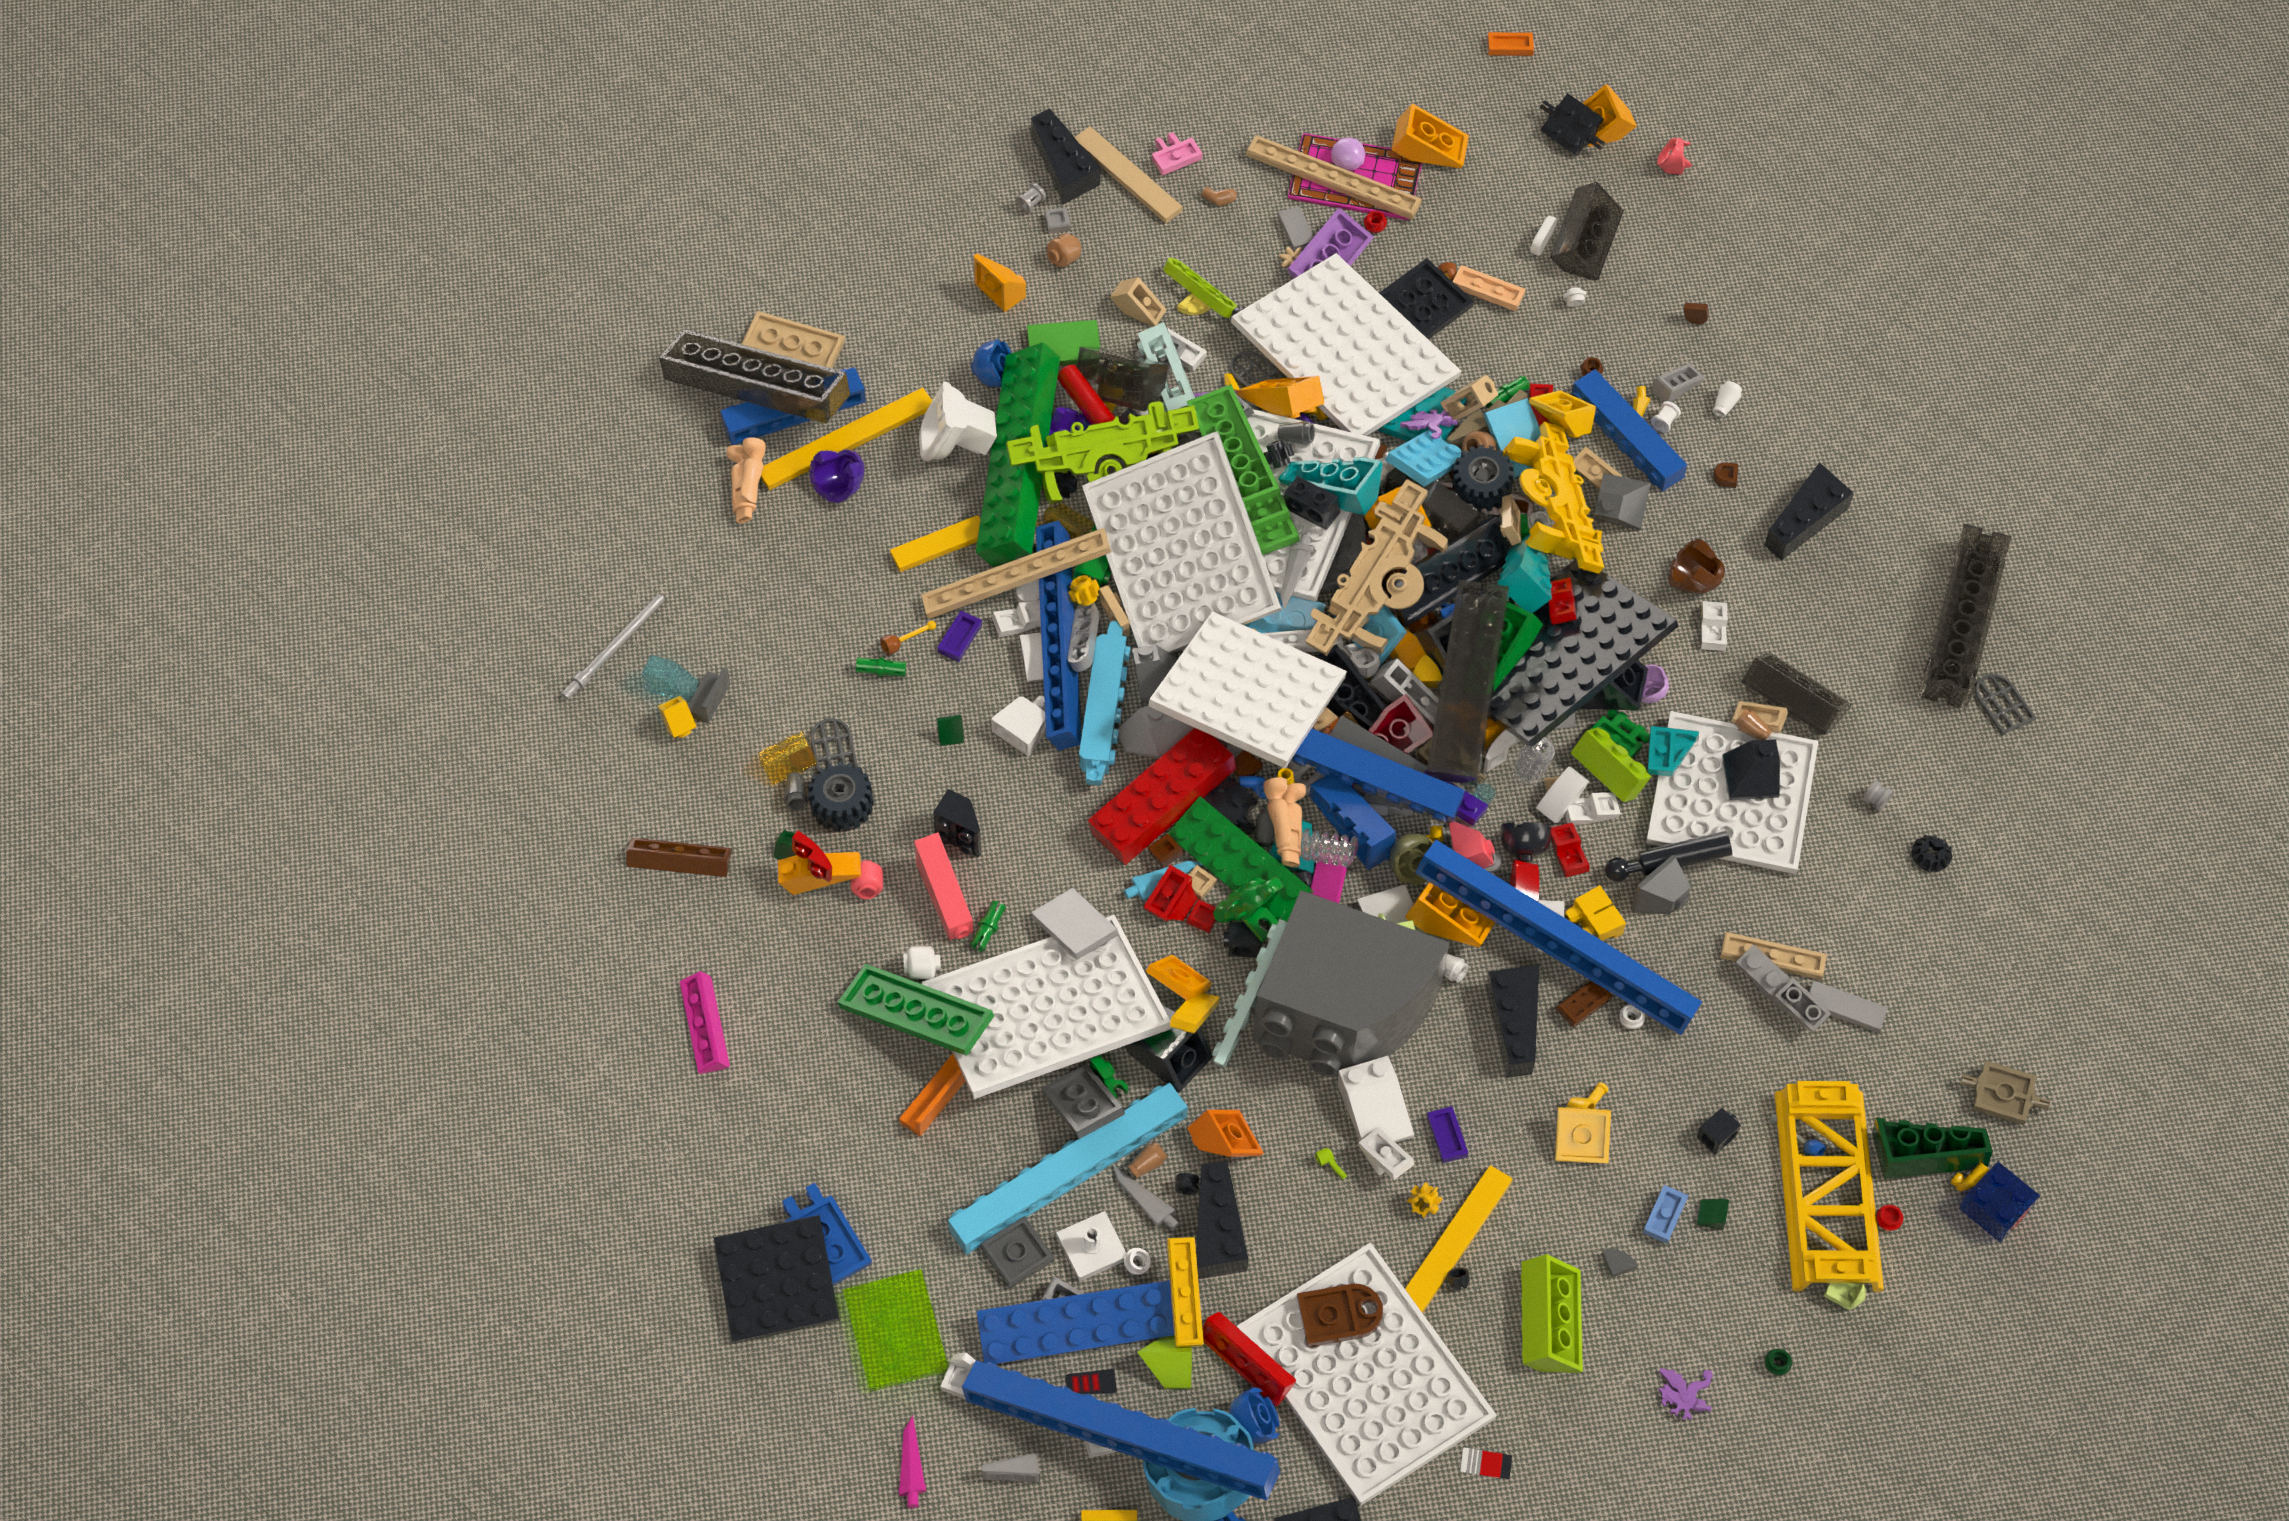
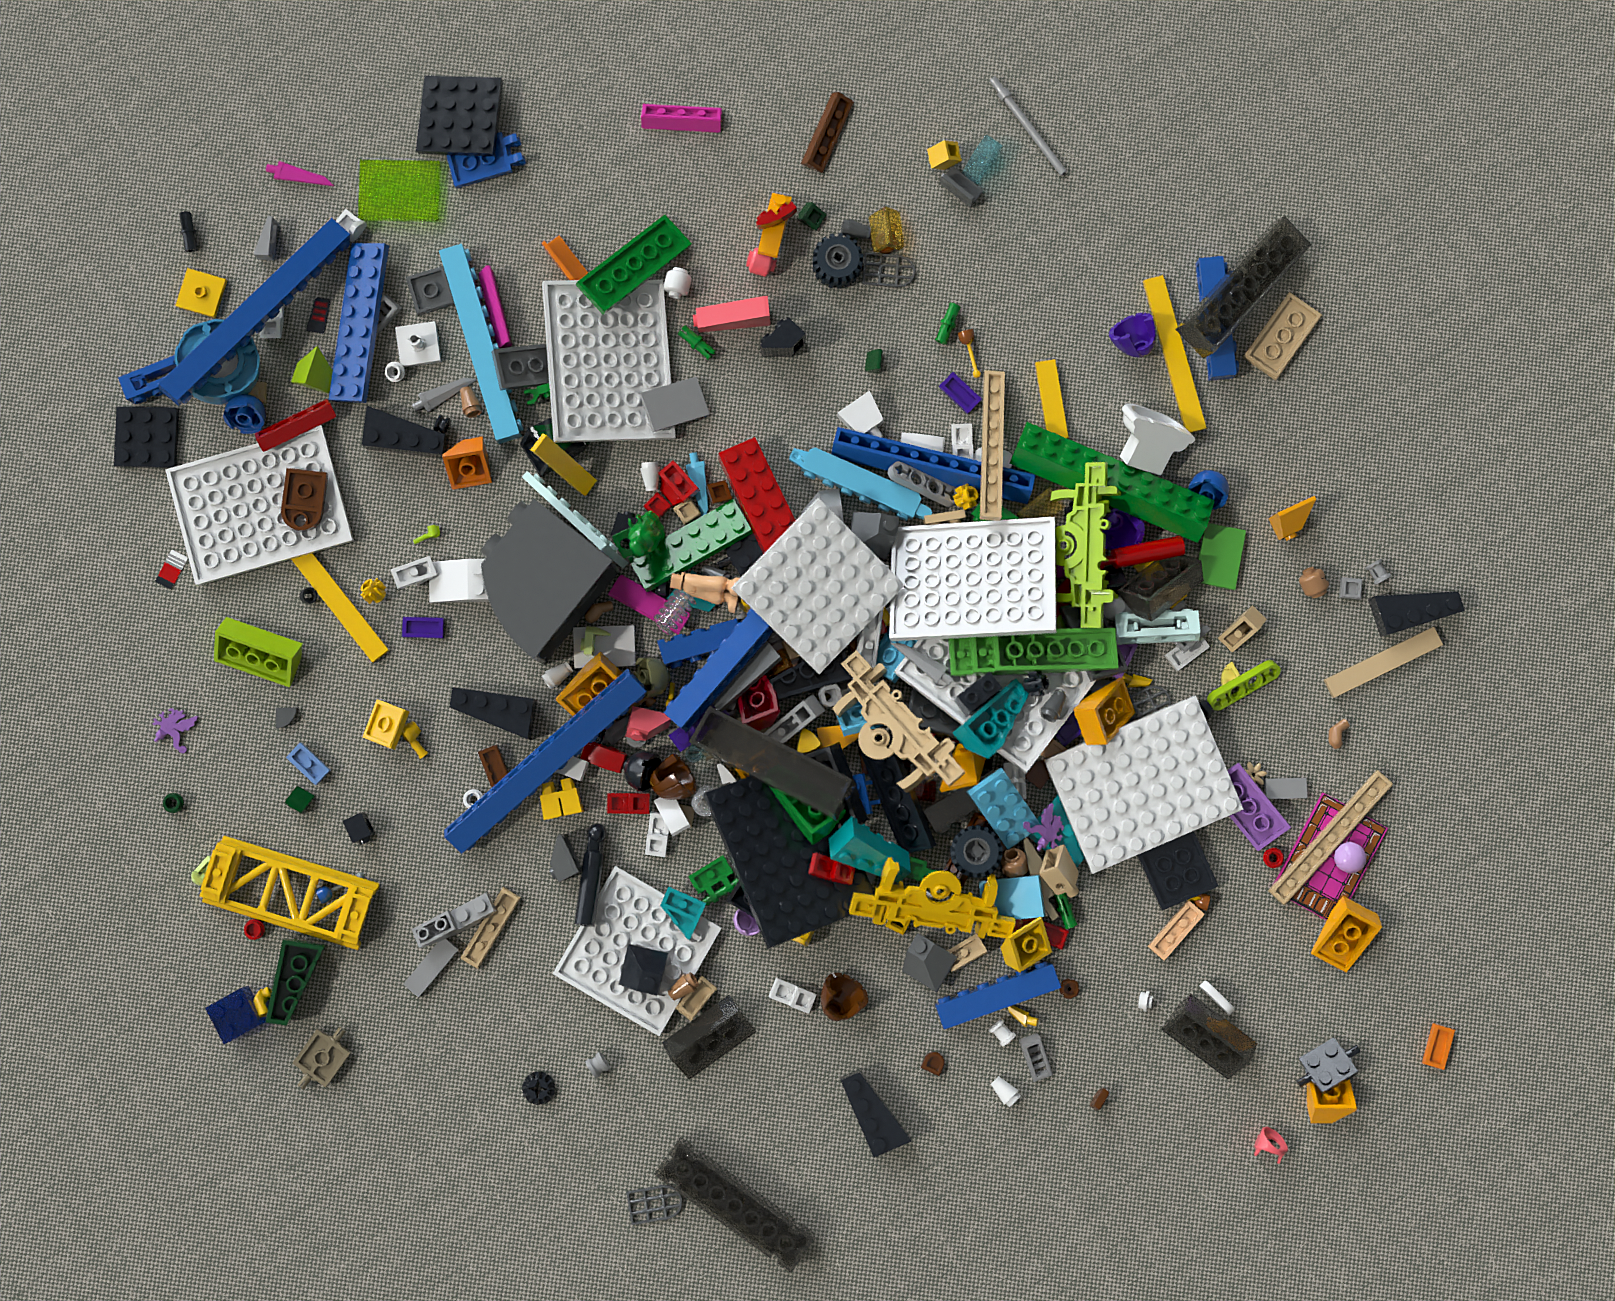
camera: 110 degrees right, 25 degrees up
light nougat piece [726,438,766,524] -> none
light orange tile [1146,955,1212,1001] -> none
bright pink hinge [1152,132,1203,176] -> none
yellow tile [1167,1237,1204,1348] -> none
tan plate [1500,494,1521,545] -> none
lime brick [1571,728,1652,802] -> none
none -> dark pink slope [479,265,512,349]
none -> white cone [640,462,660,491]
none -> reddish brown hair [650,754,697,800]

